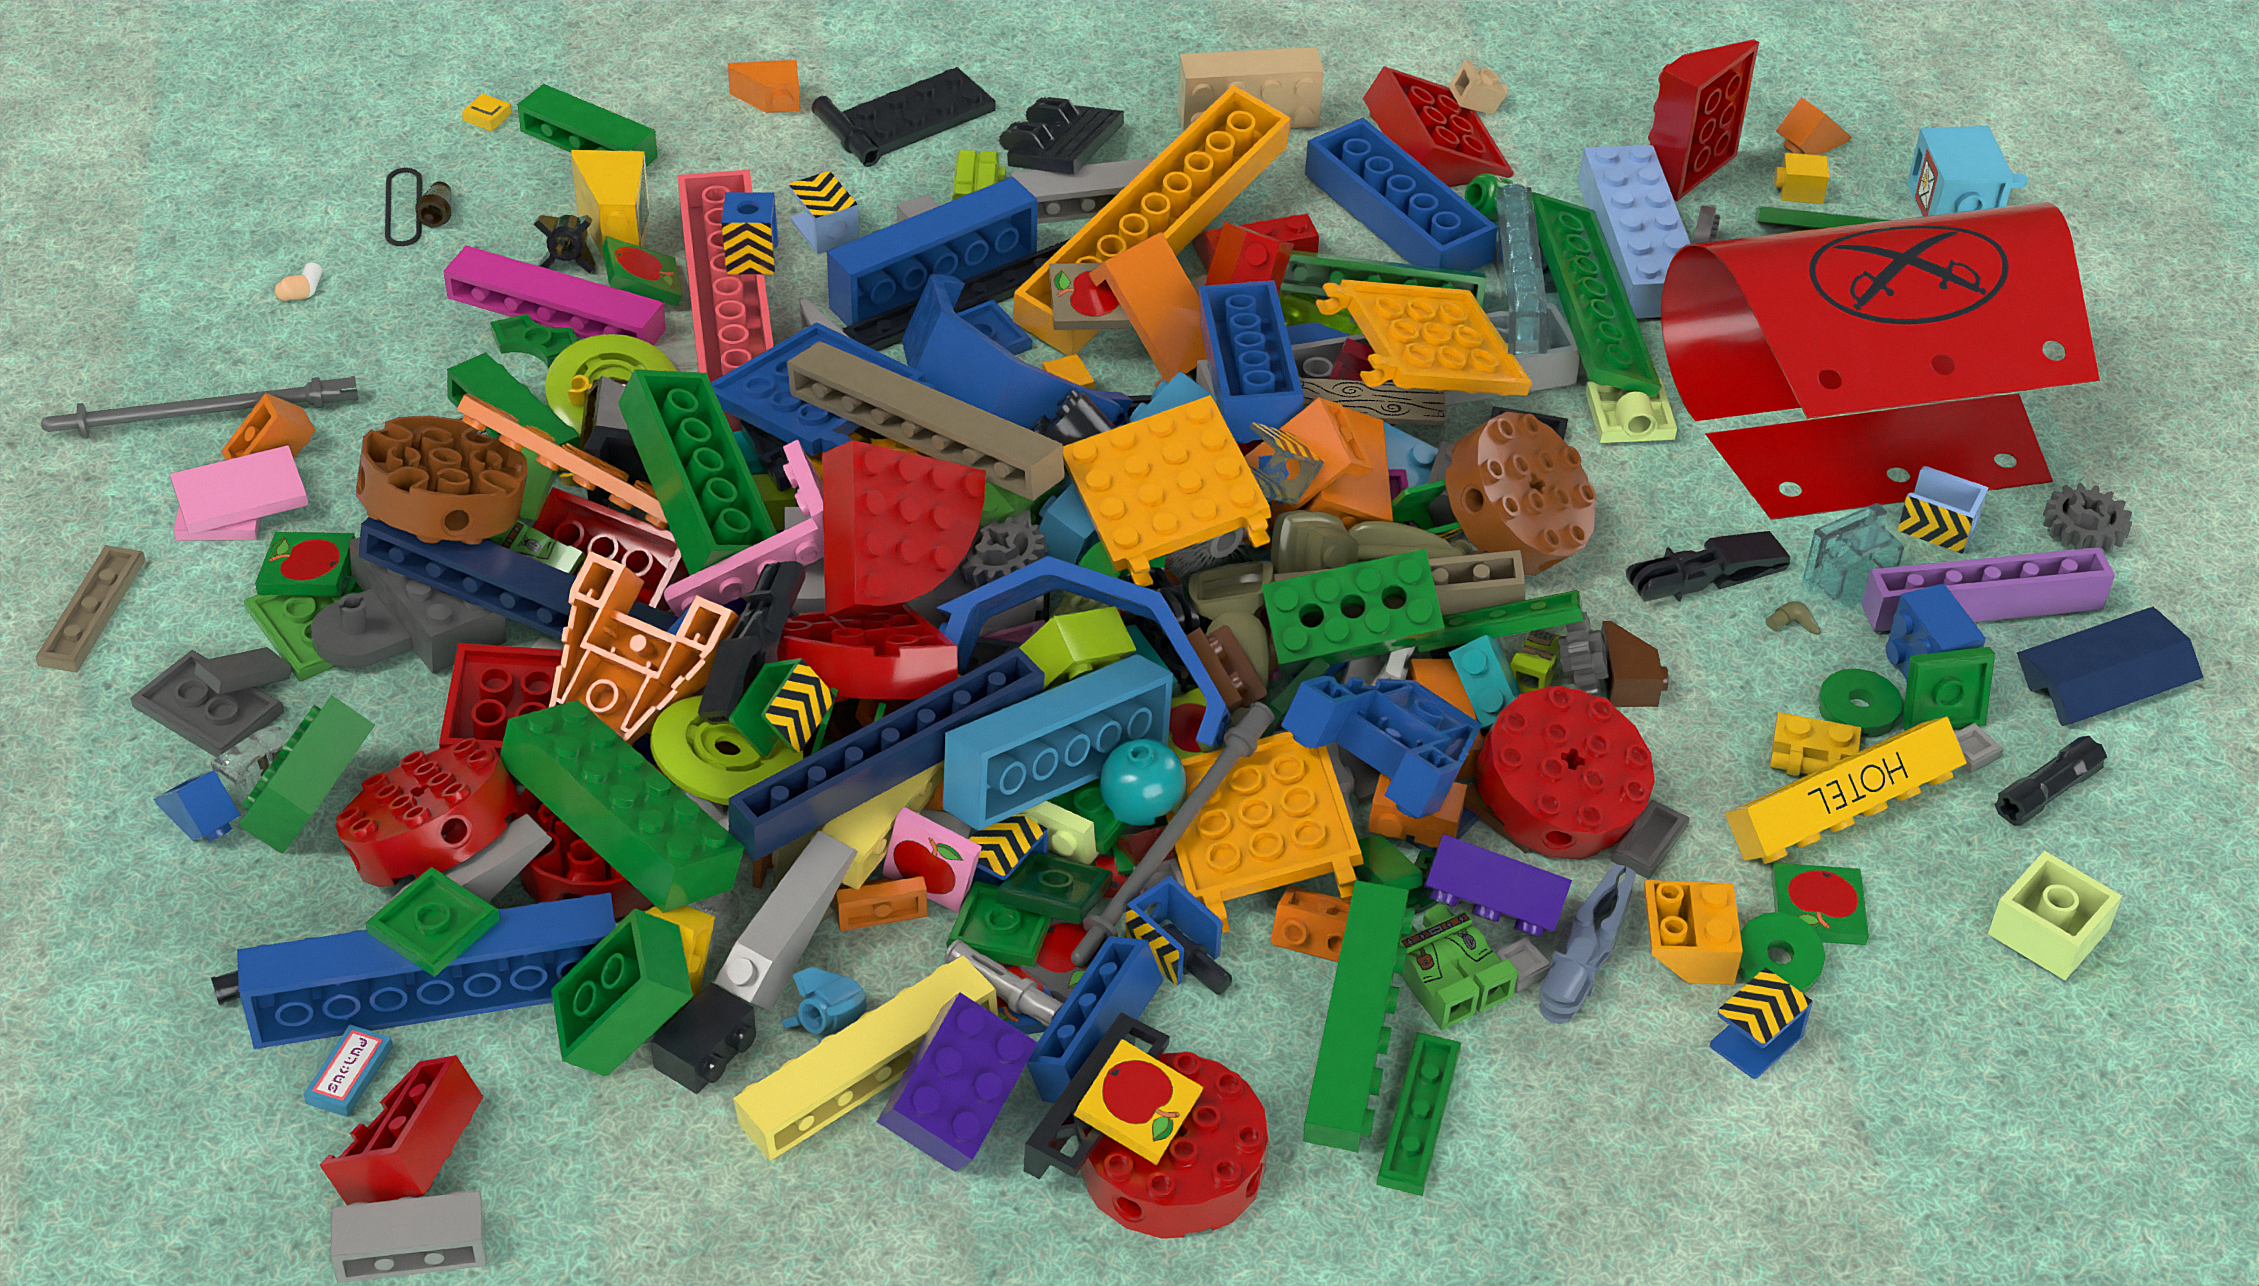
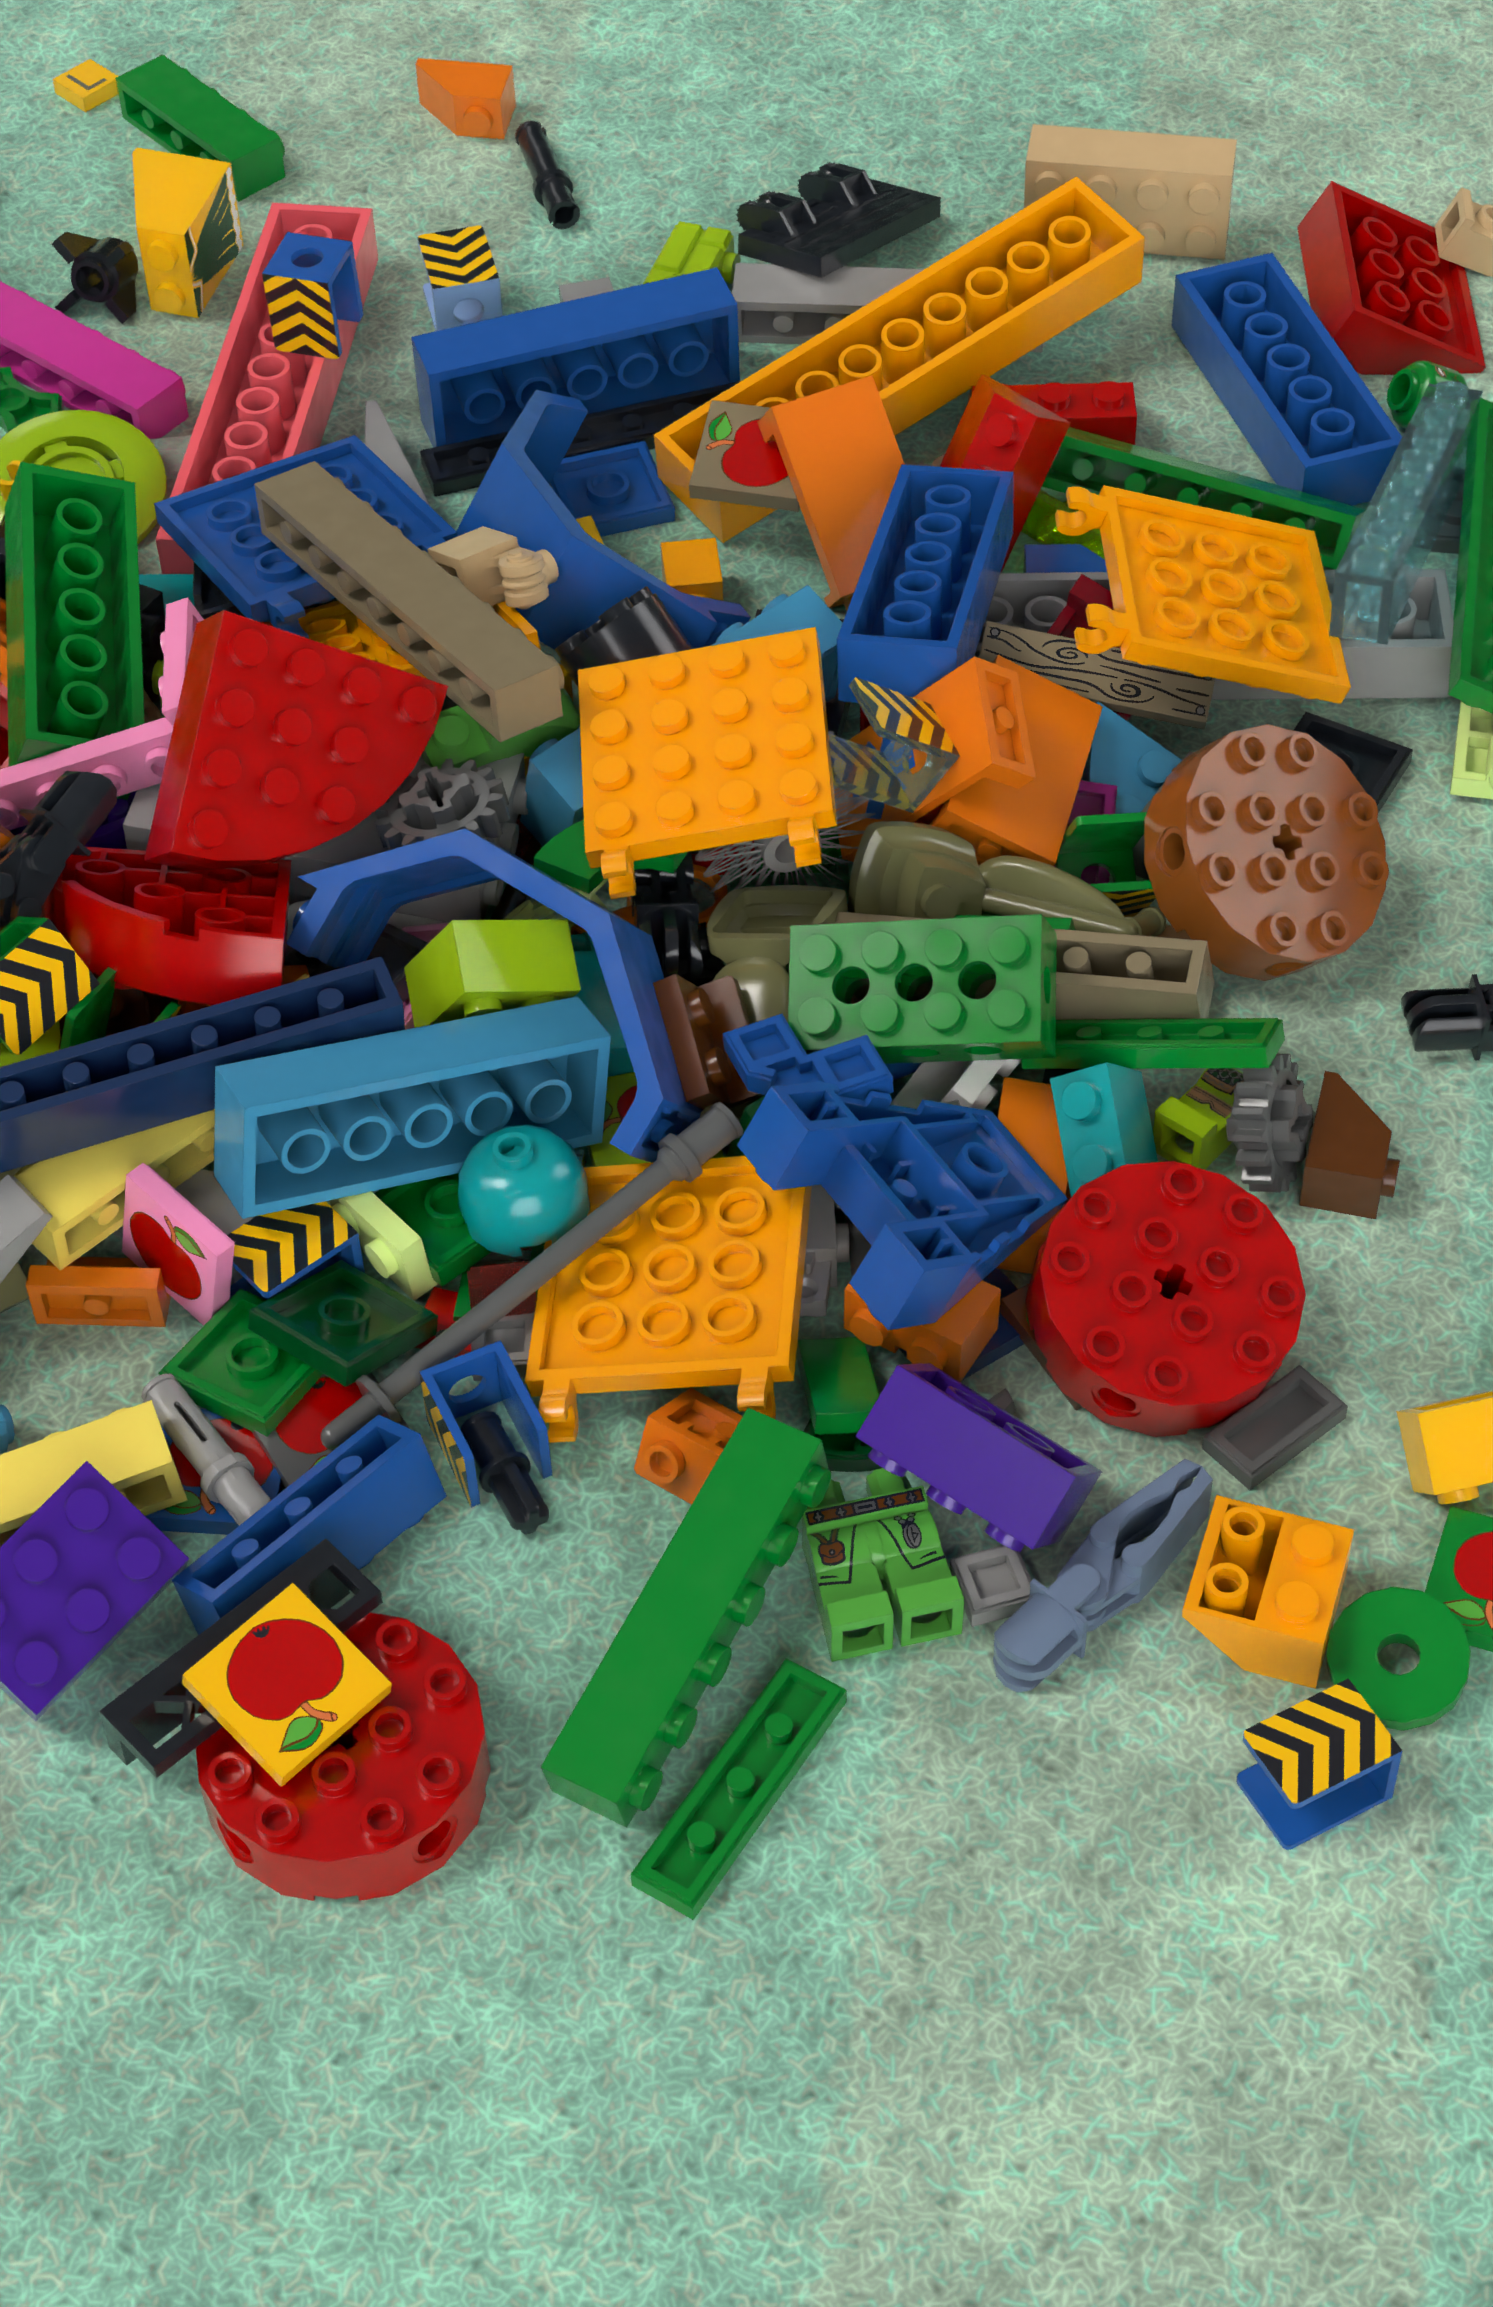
camera: 20 degrees right, 5 degrees up
green tile [602,236,683,307] -> none
black plate [842,67,996,156] -> none
none -> tan brick [427,526,559,609]
none -> blue tile [723,1014,894,1100]

